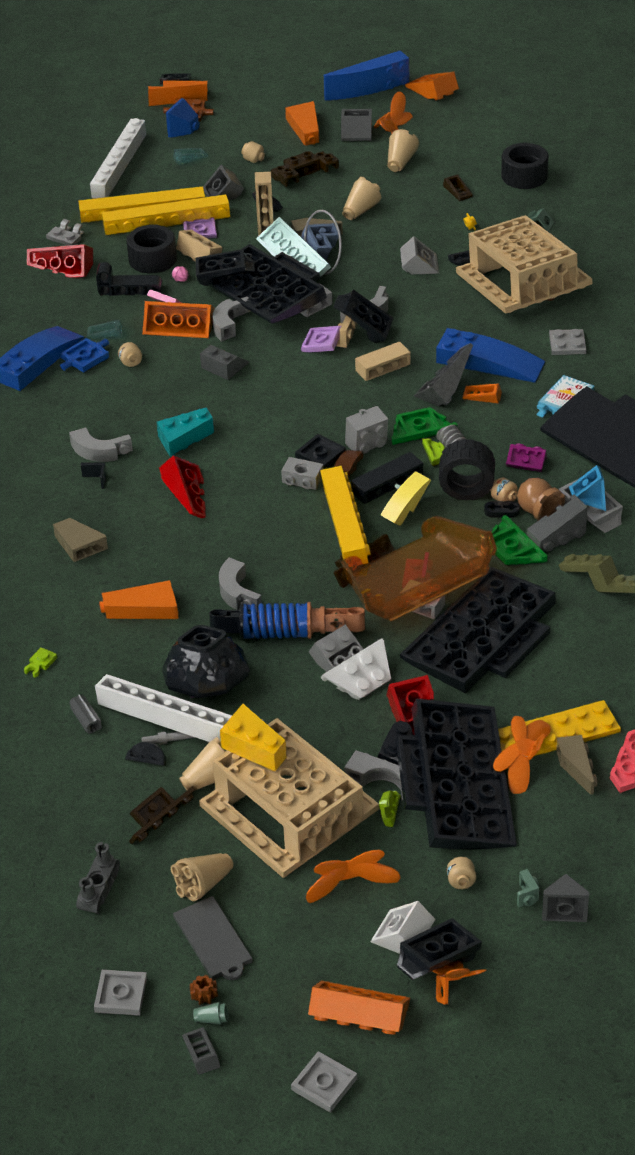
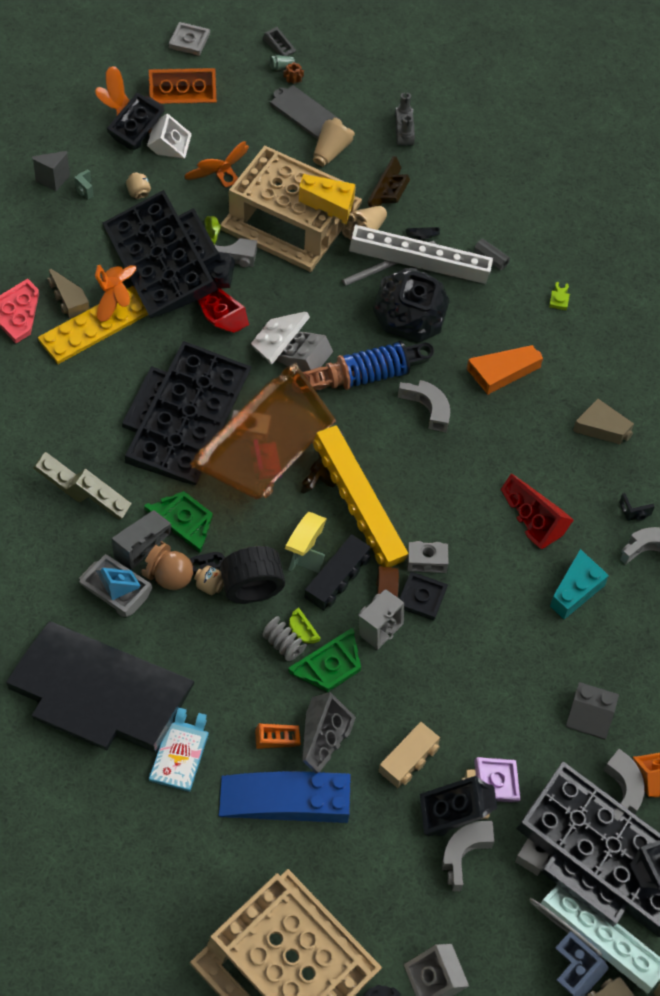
camera: 155 degrees right, 15 degrees up
light grey plate [94,970,147,1015] -> none
magenta bracket [506,444,547,472] -> none
light grey plate [549,329,586,355] -> none

